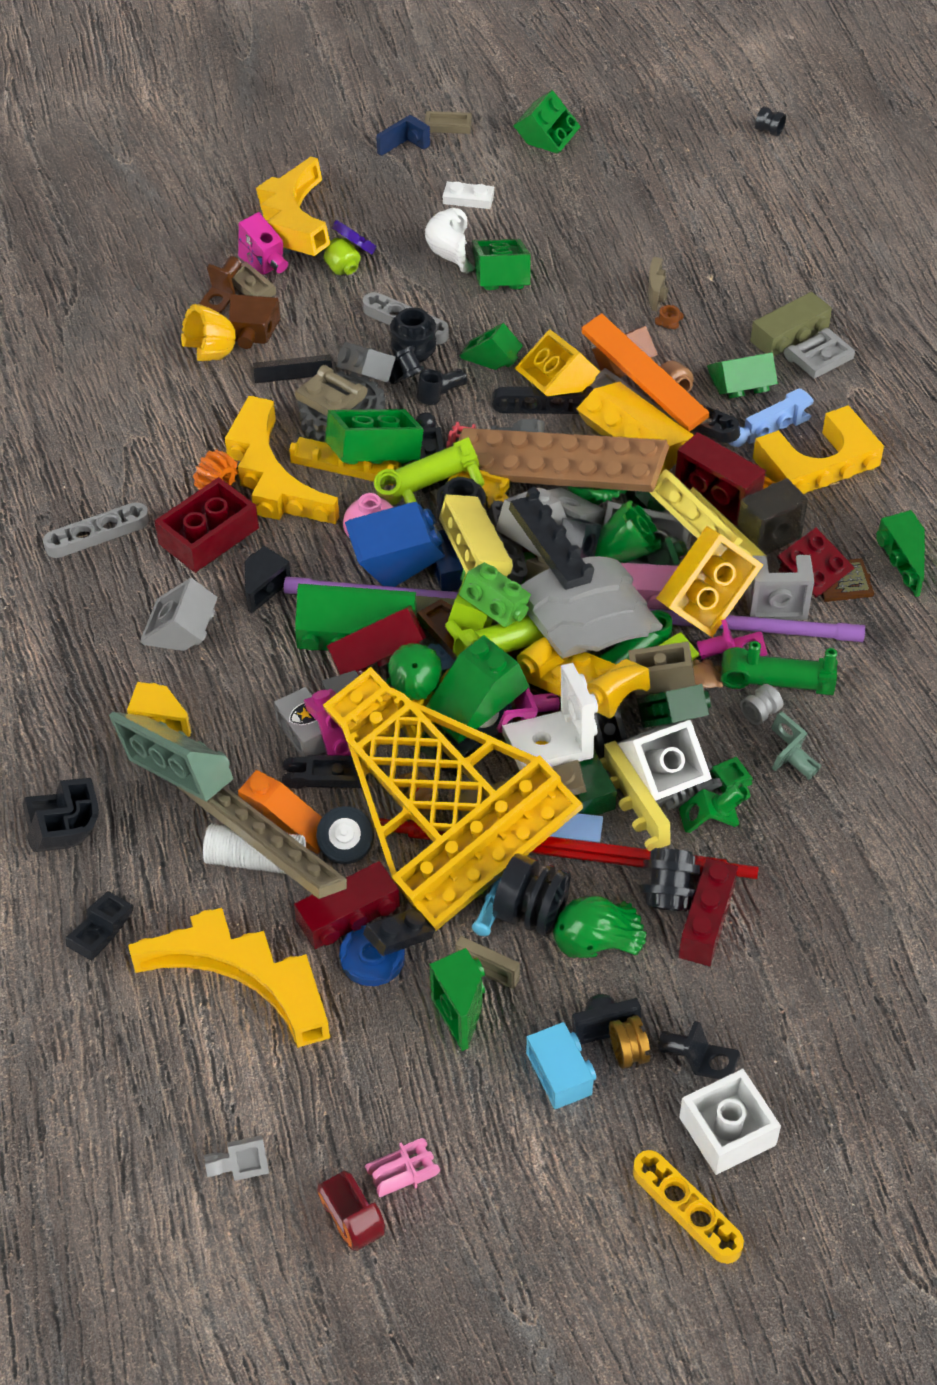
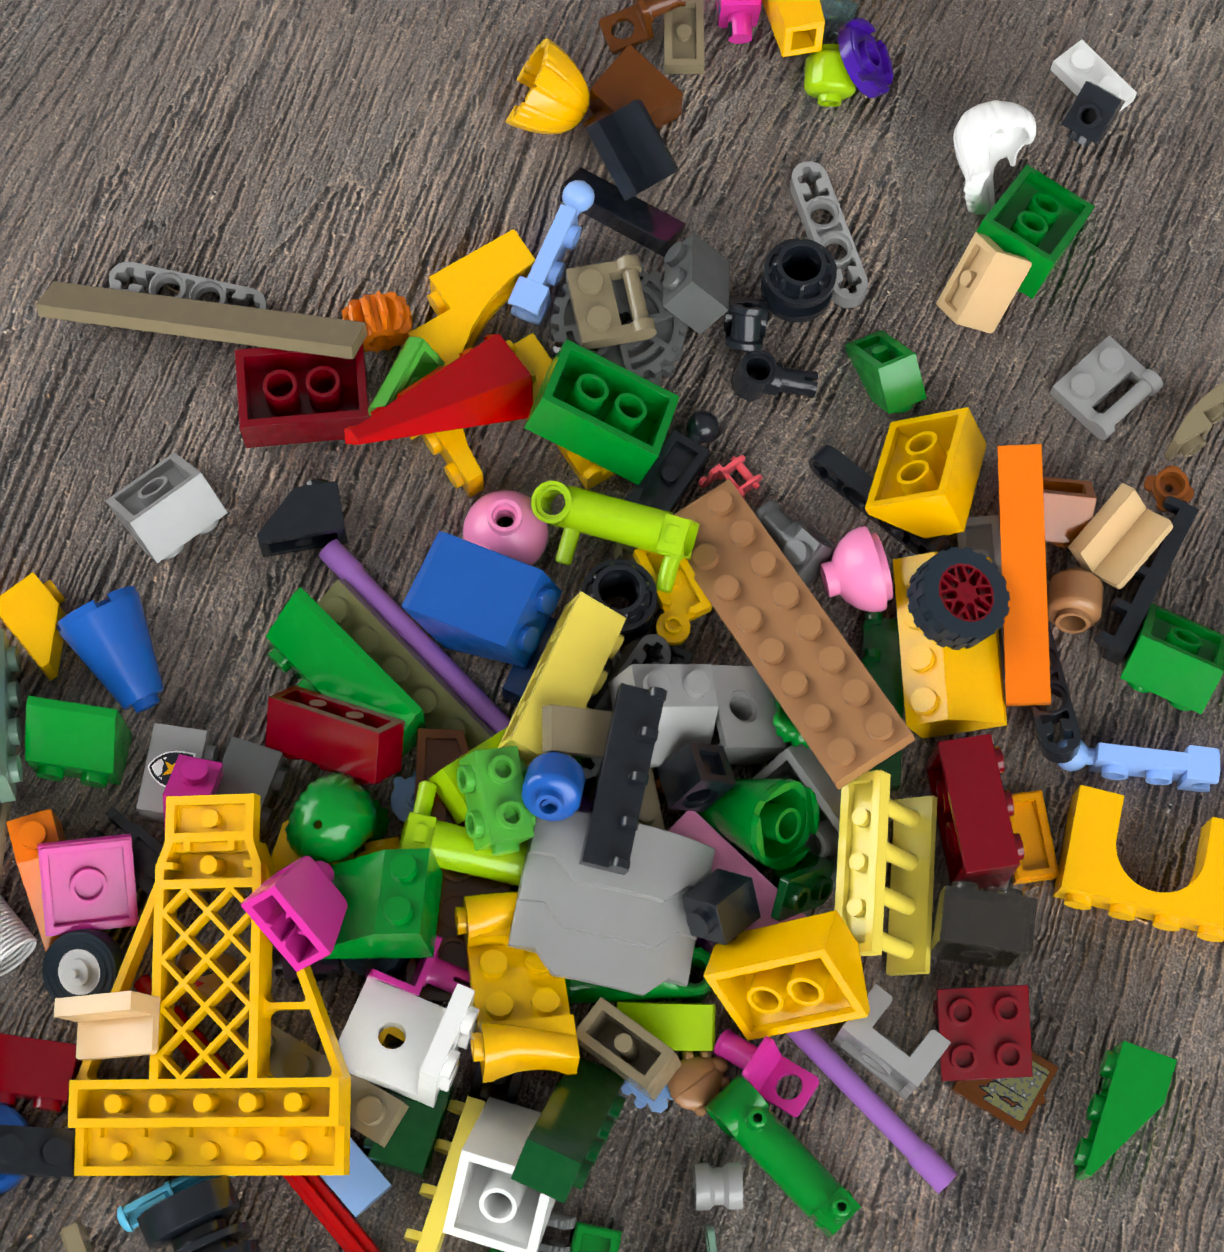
camera: 35 degrees right, 20 degrees up
none -> green slope [25,696,132,788]
none -> dark tan tile [36,281,367,359]
none -> tile [37,834,139,936]
none -> tan panel [54,991,160,1061]
none -> blue cone [56,586,164,714]
none -> dark pink torso [241,856,348,972]
none -> red wedge [344,334,533,445]
none -> bright green brick [368,337,445,416]
none -> light blue plate [508,180,595,326]
none -> blue head [521,752,586,821]
none -> dark tan tile [542,704,612,758]
none -> black panel [585,99,678,201]
none -> black brick [682,868,761,945]
none -> bright pink piece [820,526,893,612]
none -> black wheel [906,547,1010,650]
none -> tan panel [936,232,1032,333]
none -> light grey plate [1049,335,1163,440]
none -> black brick [1061,81,1125,147]
none -> tan panel [1068,483,1173,589]
none -> black hinge [1093,496,1199,665]

